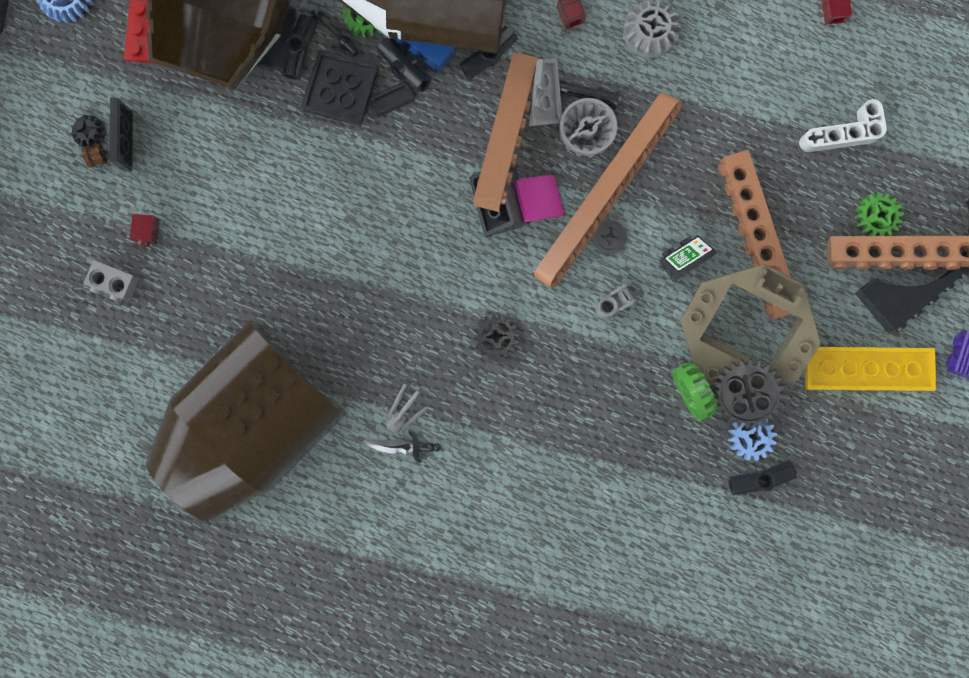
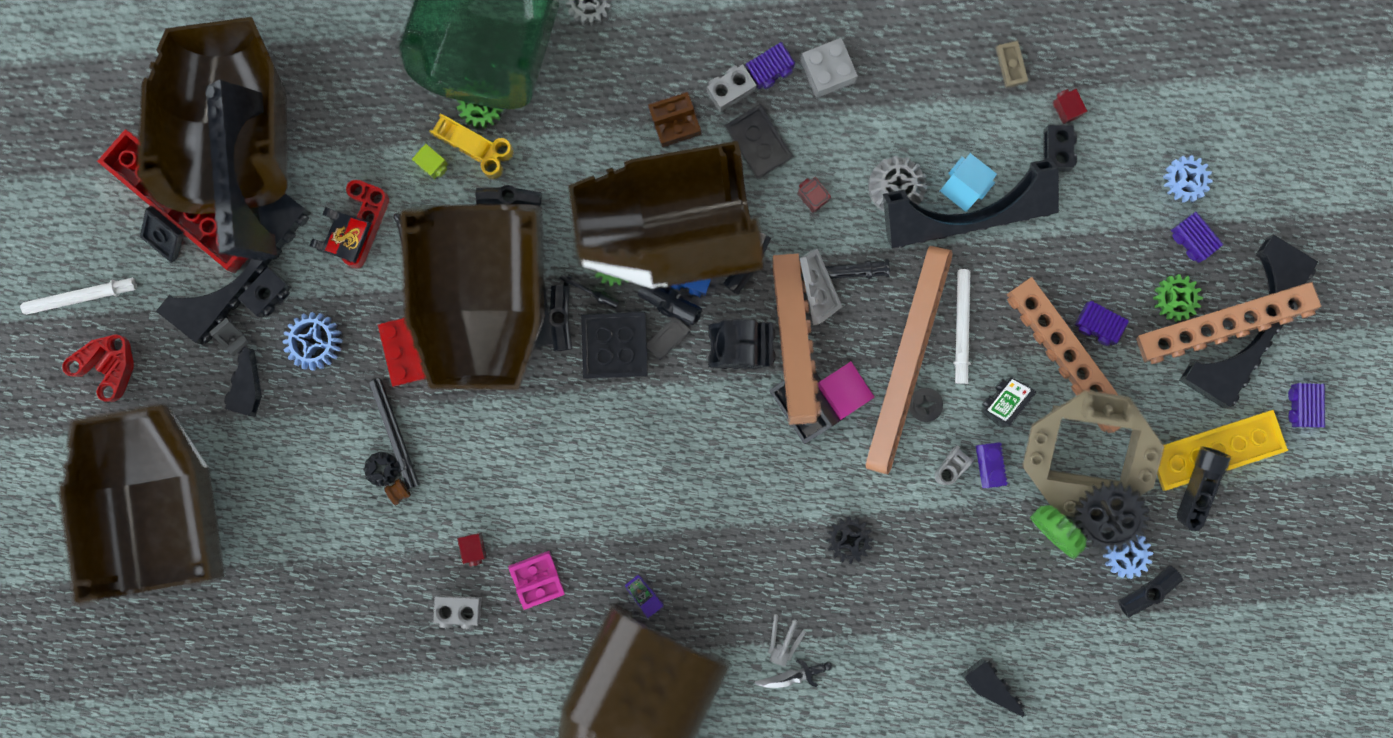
camera: 15 degrees left, 0 degrees up
black tile [109,98,133,172] -> none
light grey gear [559,98,617,158] -> none
white beam [799,99,887,152] -> none
none -> black axle [369,378,419,490]
none -> dark pink slope [508,551,565,610]
none -> leg [625,574,664,618]
none -> black piece [708,319,775,369]
none -> black arch [883,158,1059,248]
none -> medium azure plate [940,153,997,212]
none -> white axle [953,269,971,384]
none -> black slope [961,659,1026,717]
none -> dark purple brick [976,442,1008,488]
none -> black brick [1043,125,1077,172]
none -> dark purple brick [1075,301,1129,346]
none -> light blue gear [1163,155,1213,203]
none -> dark purple brick [1171,212,1224,263]
none -> black beam [1177,446,1231,531]

